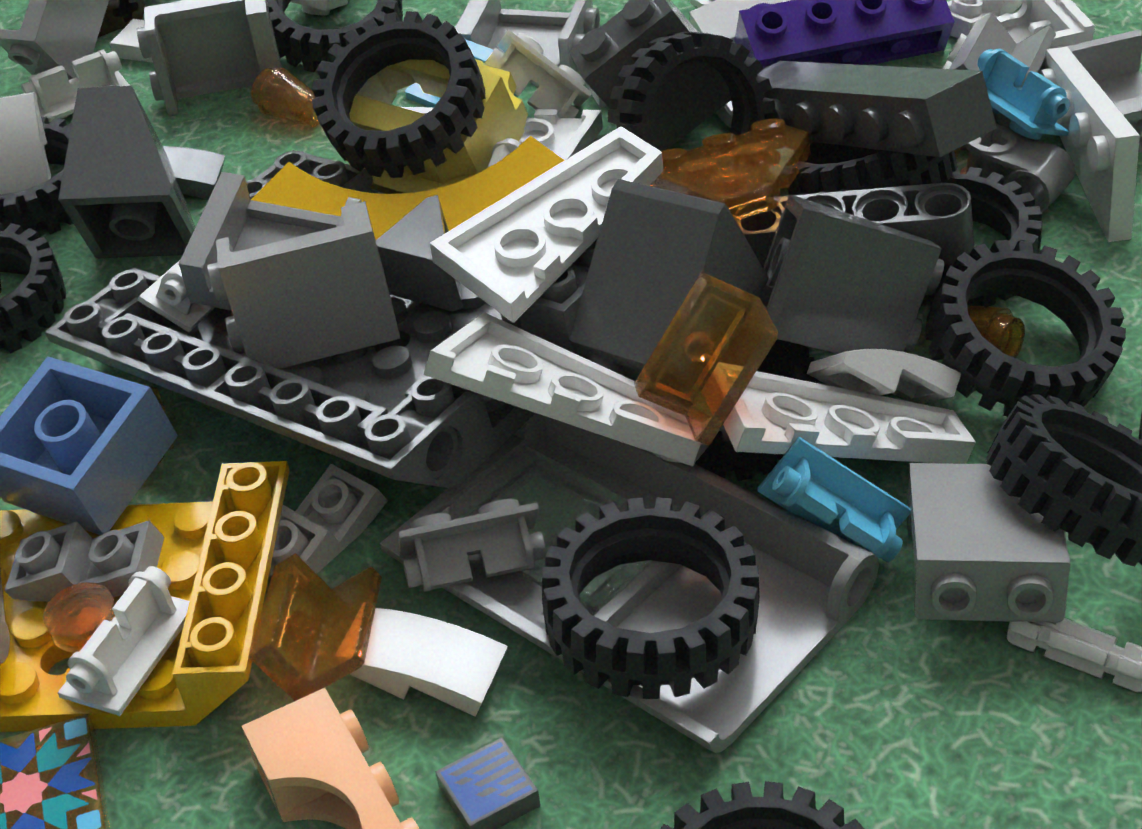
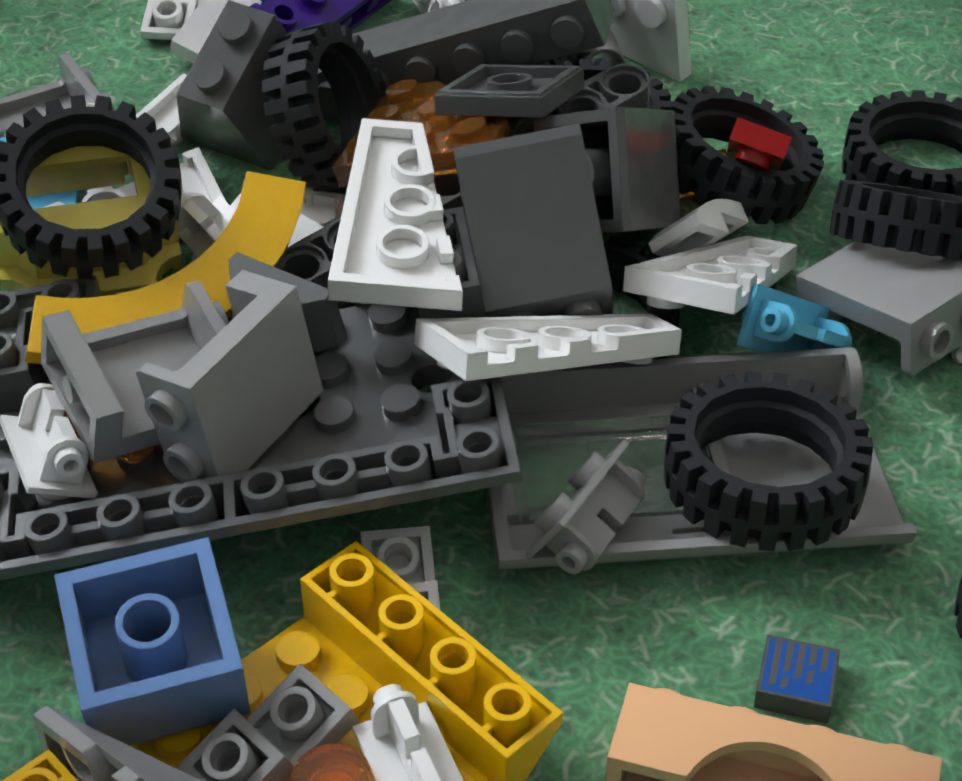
camera: 50 degrees left, 0 degrees up
clear orange panel [249,553,382,701] -> none
white slope [339,607,508,717] -> none
clear orange panel [634,272,778,446] -> none
none -> dark grey tile [434,64,585,118]
none -> red plate [726,118,792,171]

